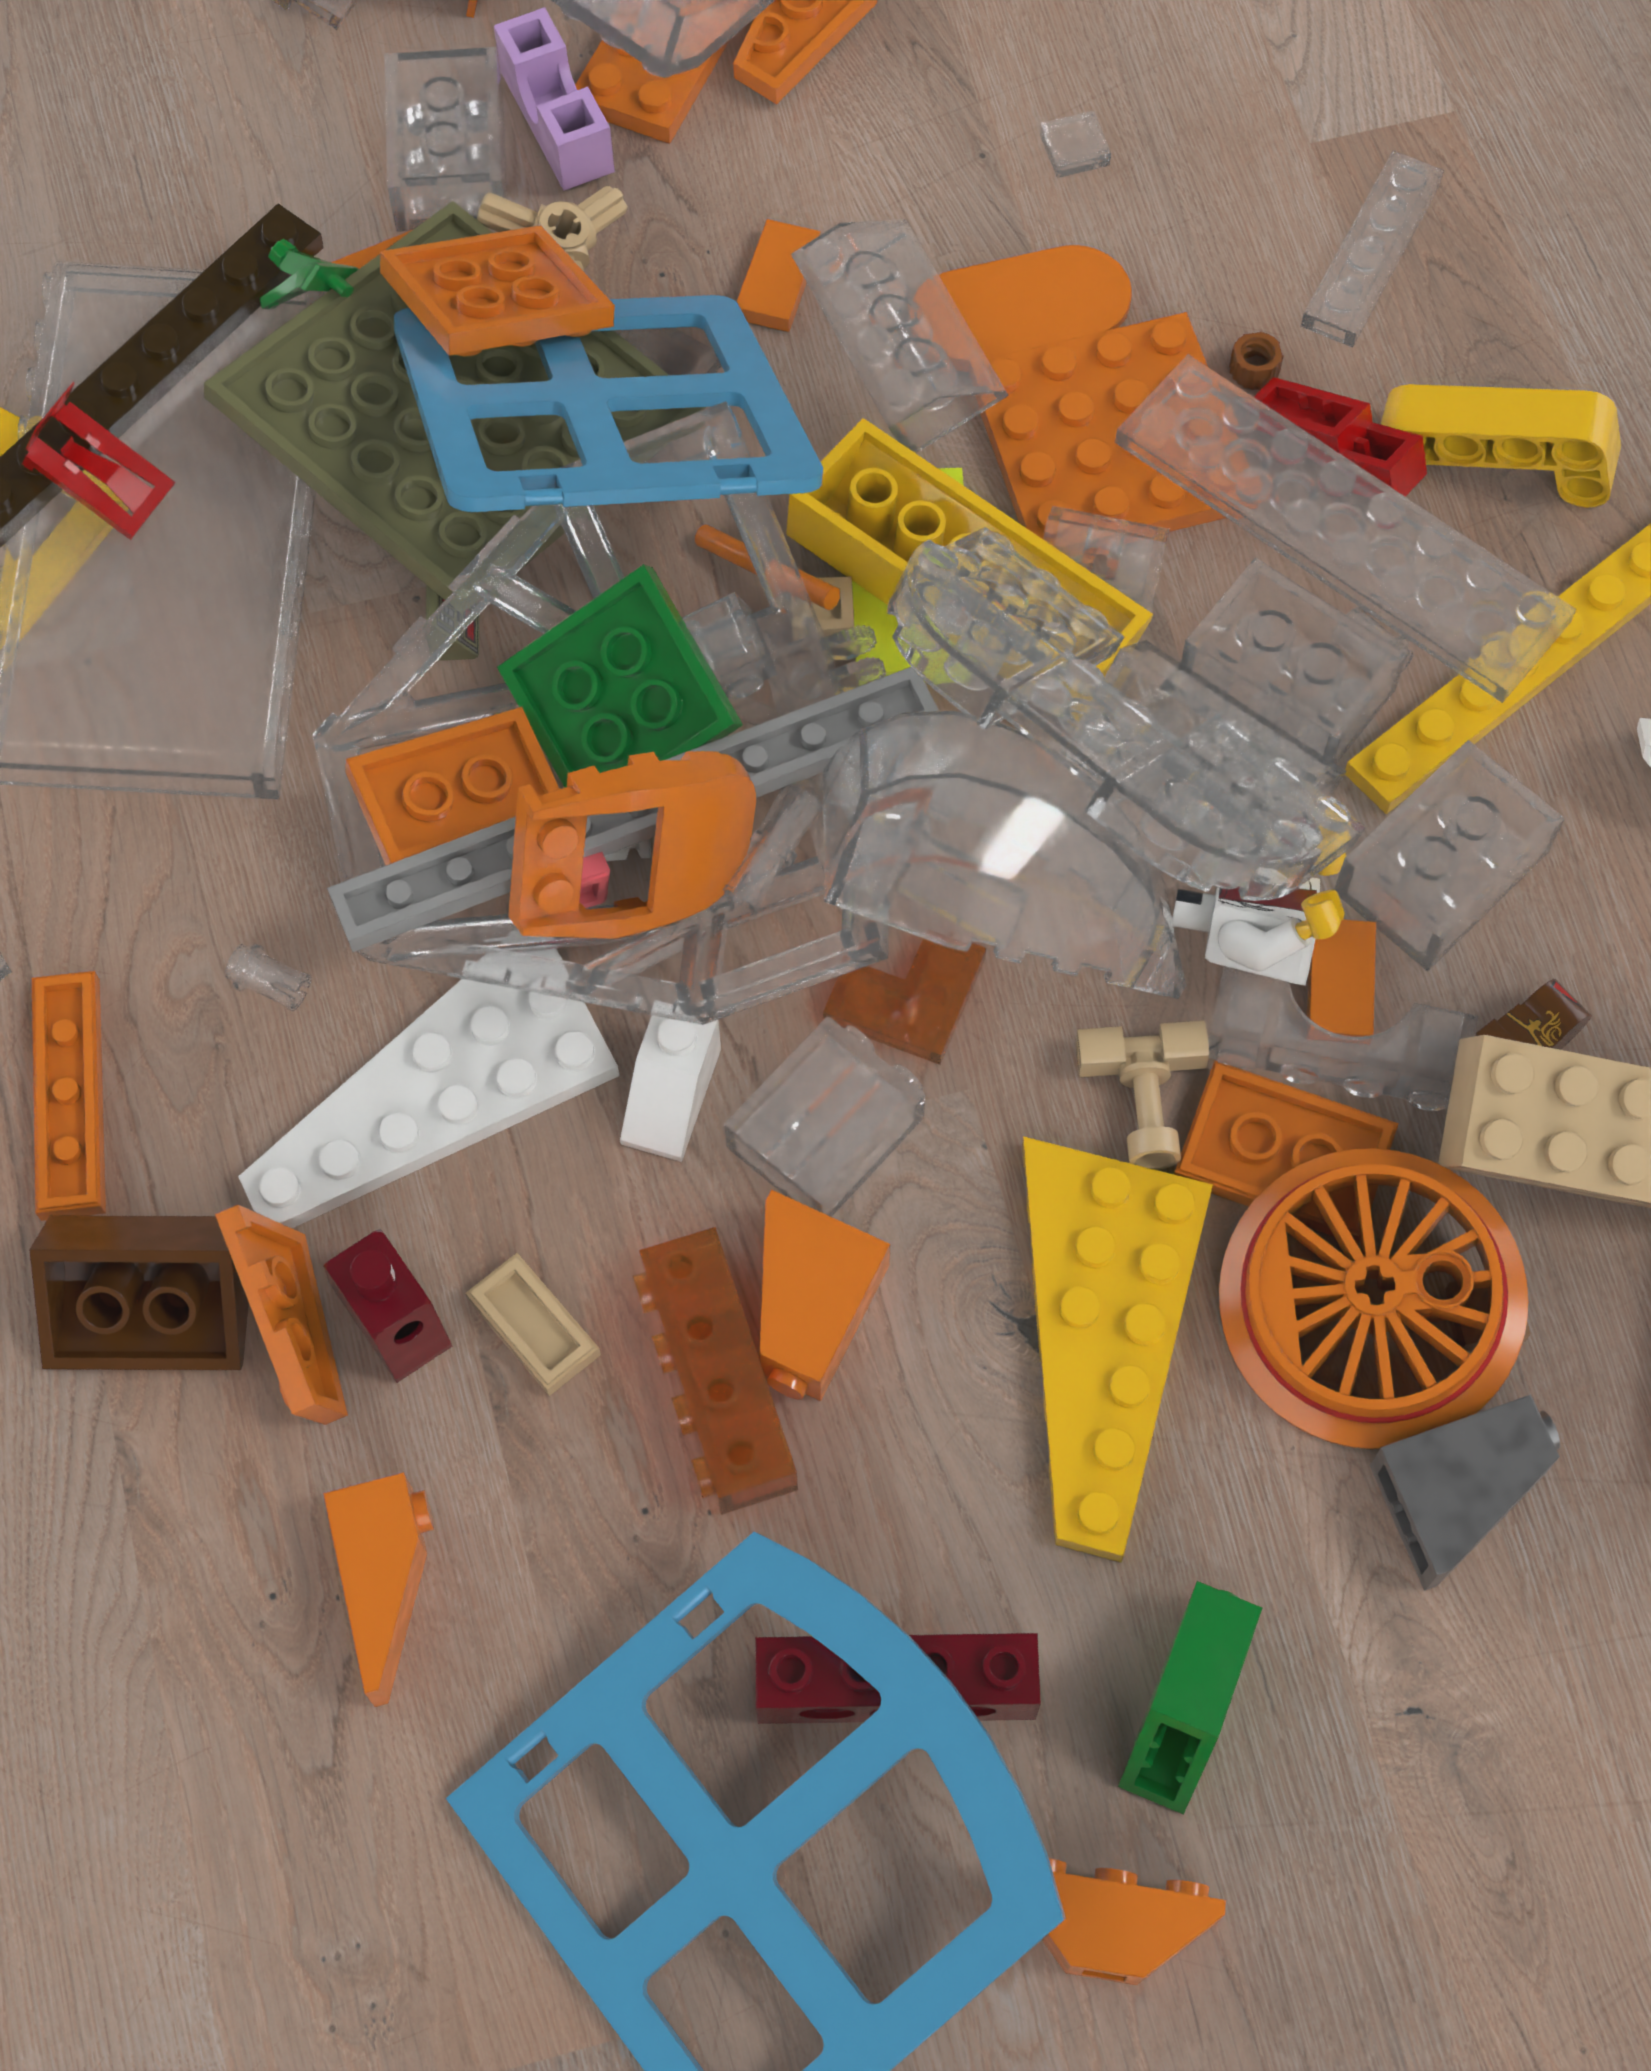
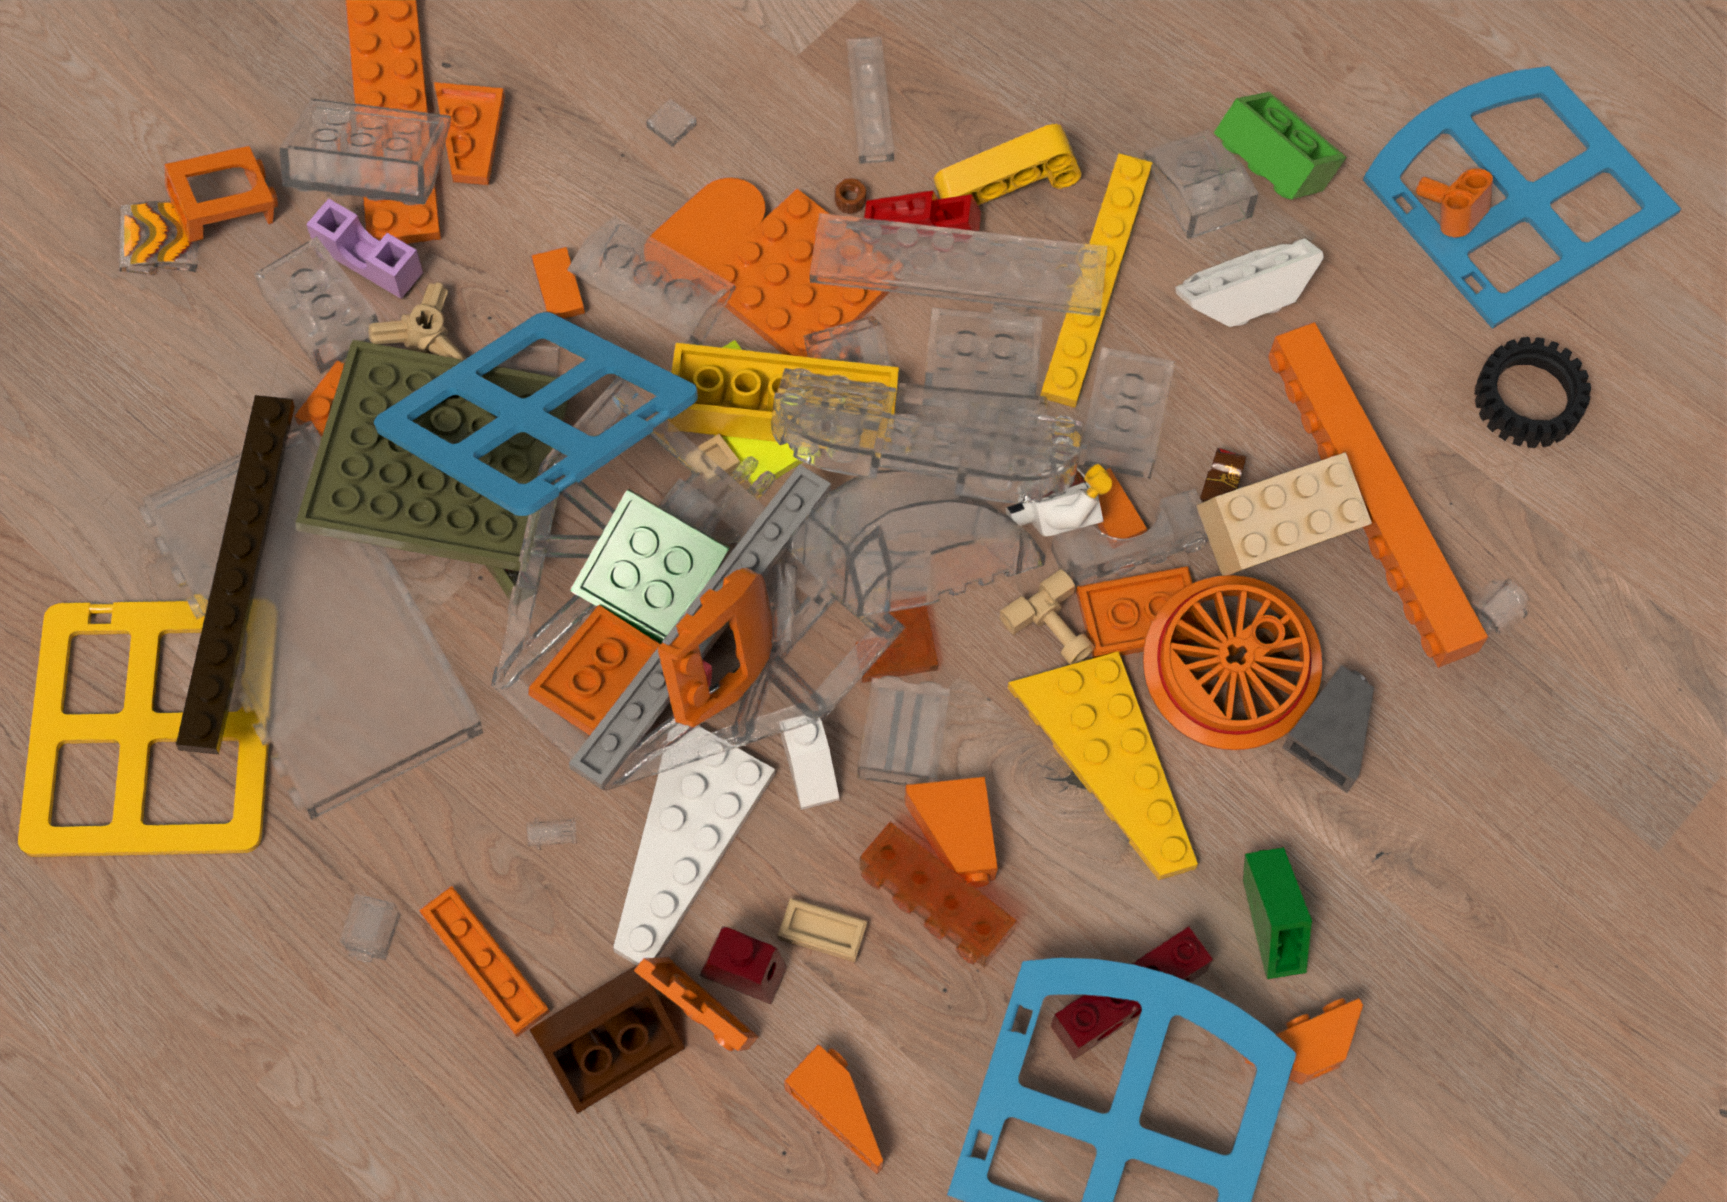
camera: 35 degrees left, 0 degrees up
red piece [22,382,176,541] -> none
green piece [260,238,359,310] -> none
orange plate [380,225,615,356] -> none
orange bar [695,524,840,610] -> none

